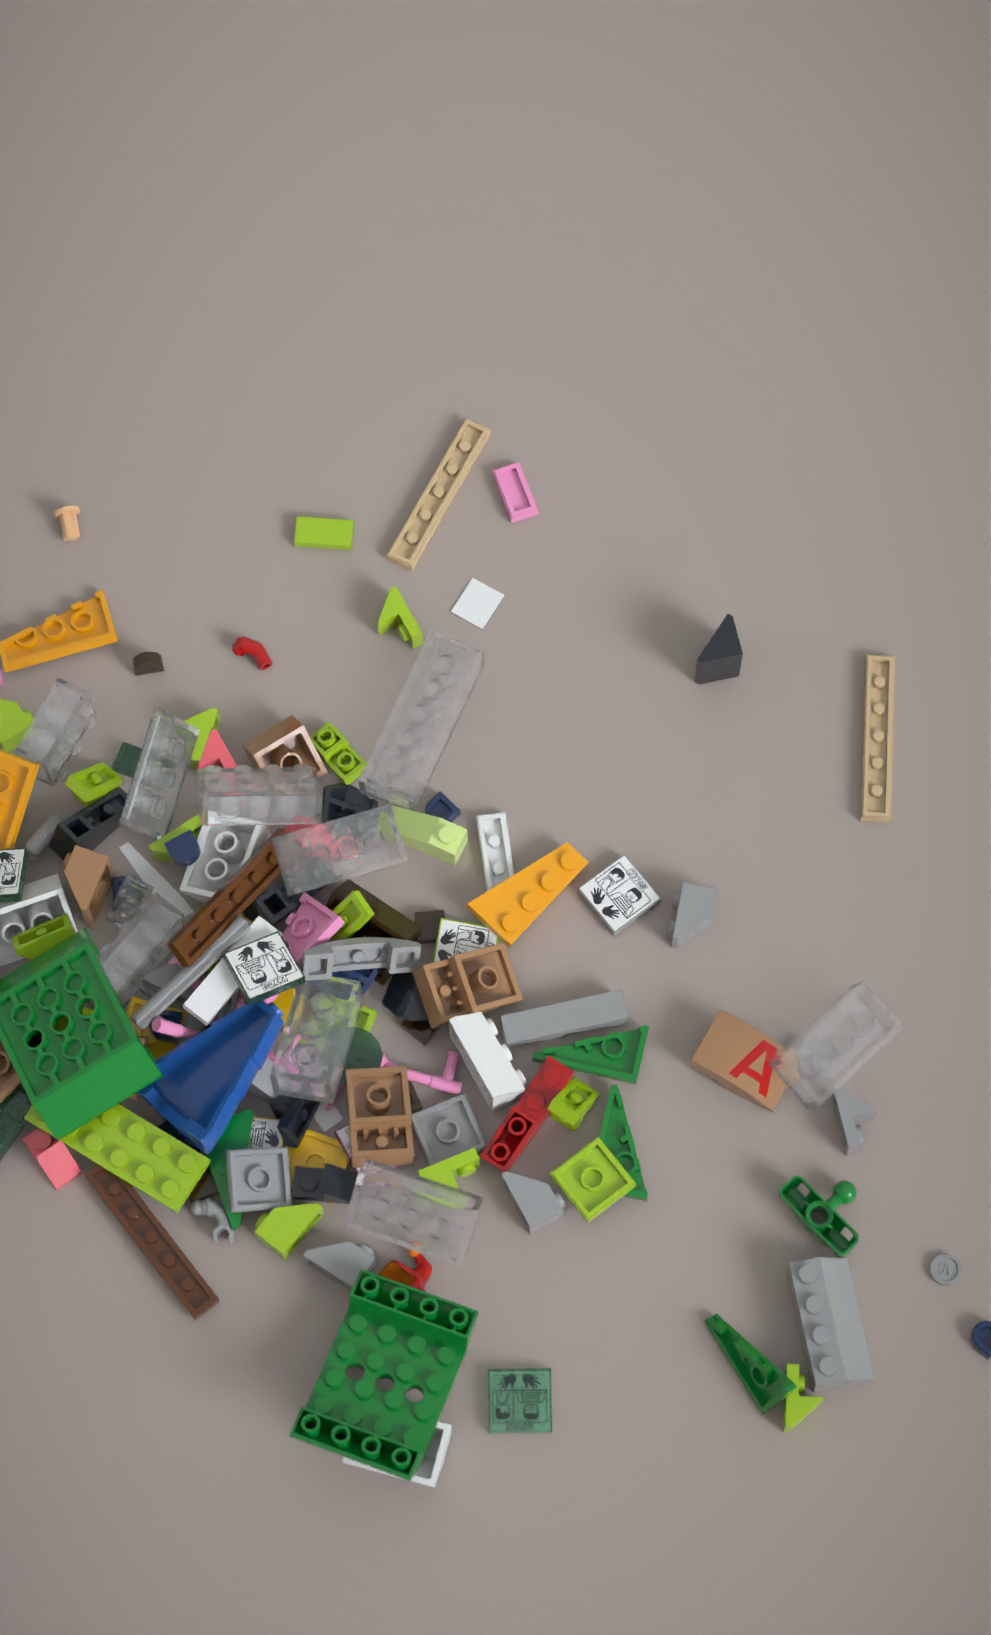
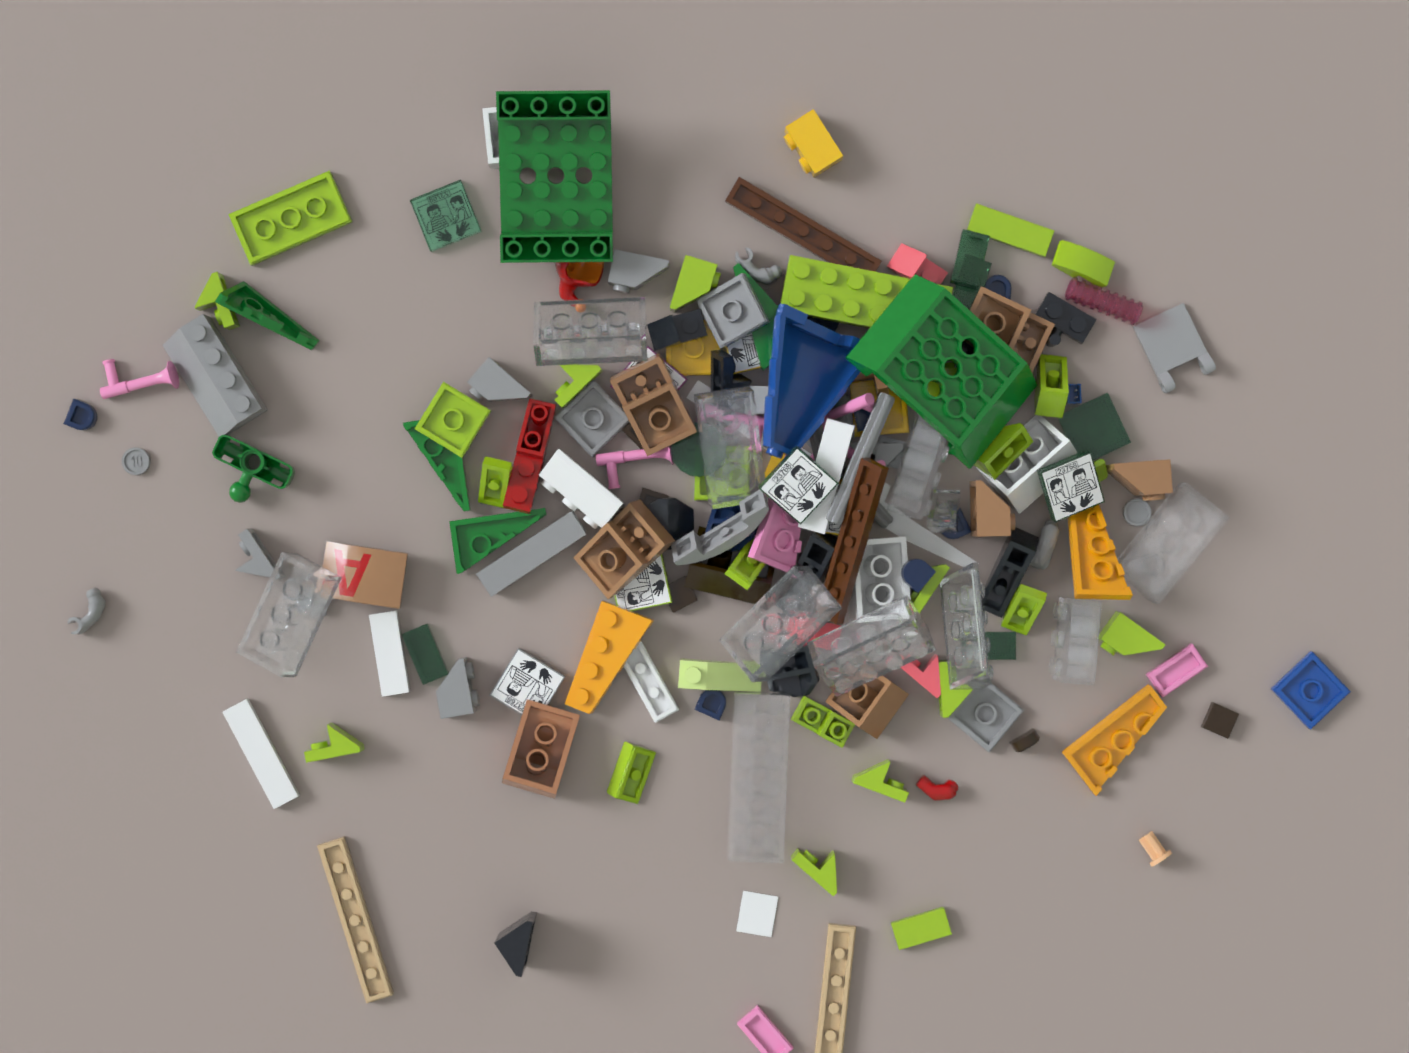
camera: 155 degrees right, 20 degrees up
none -> bright pink piece [100,359,179,399]
none -> white tile [222,698,300,809]
none -> lime tile [228,170,353,266]
none -> lime slope [304,722,365,763]
none -> white tile [369,610,410,697]
none -> clear green tile [401,623,449,685]
none -> nougat slope [502,699,580,799]
none -> lime slope [607,742,656,804]
none -> yellow brick [783,109,843,178]
none -> lime slope [851,759,909,803]
none -> light grey tile [947,675,1024,752]

